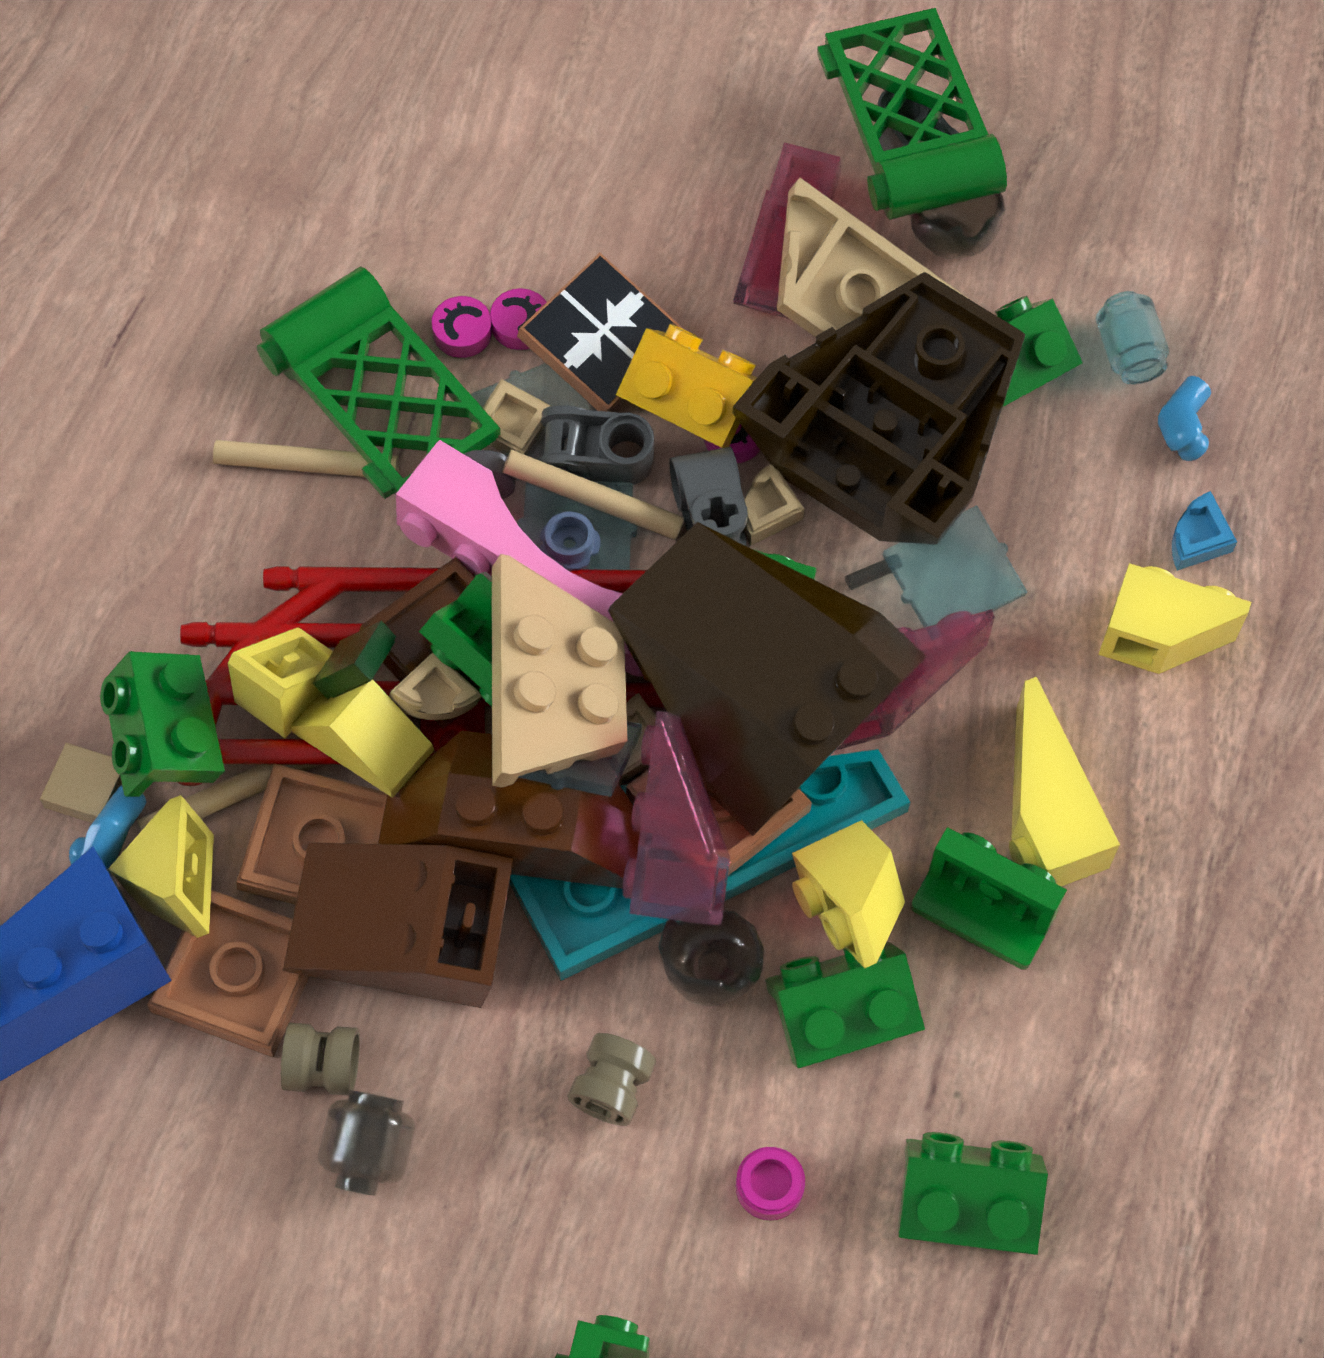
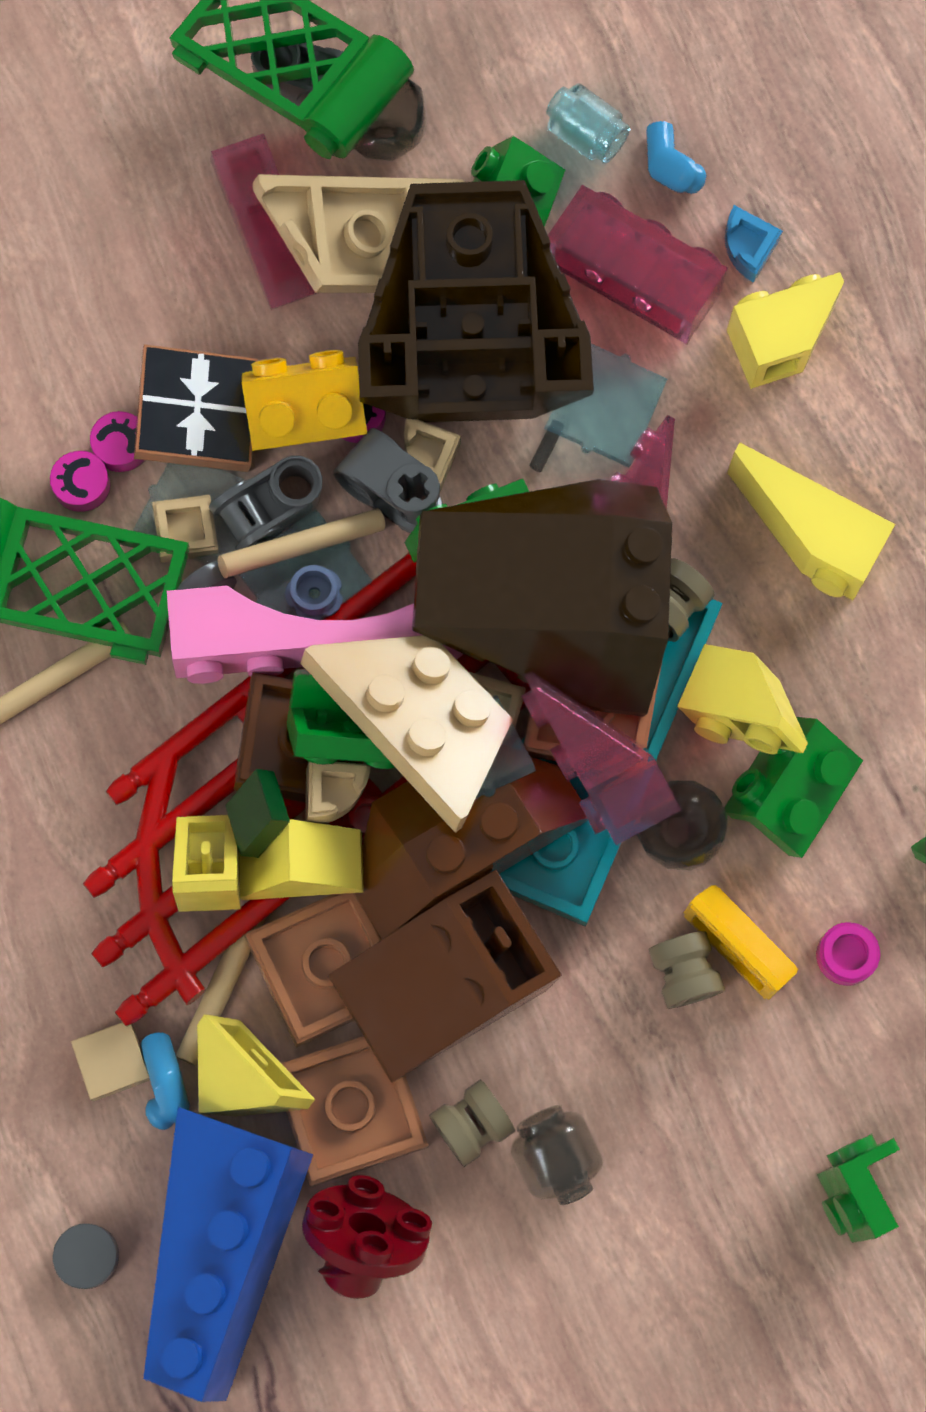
camera: 40 degrees left, 10 degrees up
green bracket [100,651,225,797] -> none
green bracket [911,827,1067,970] -> none
none -> dark red plate [302,1175,432,1299]
none -> clear pink brick [548,184,728,344]
none -> dark tan wheel [668,558,715,642]
none -> yellow slope [684,885,798,1000]

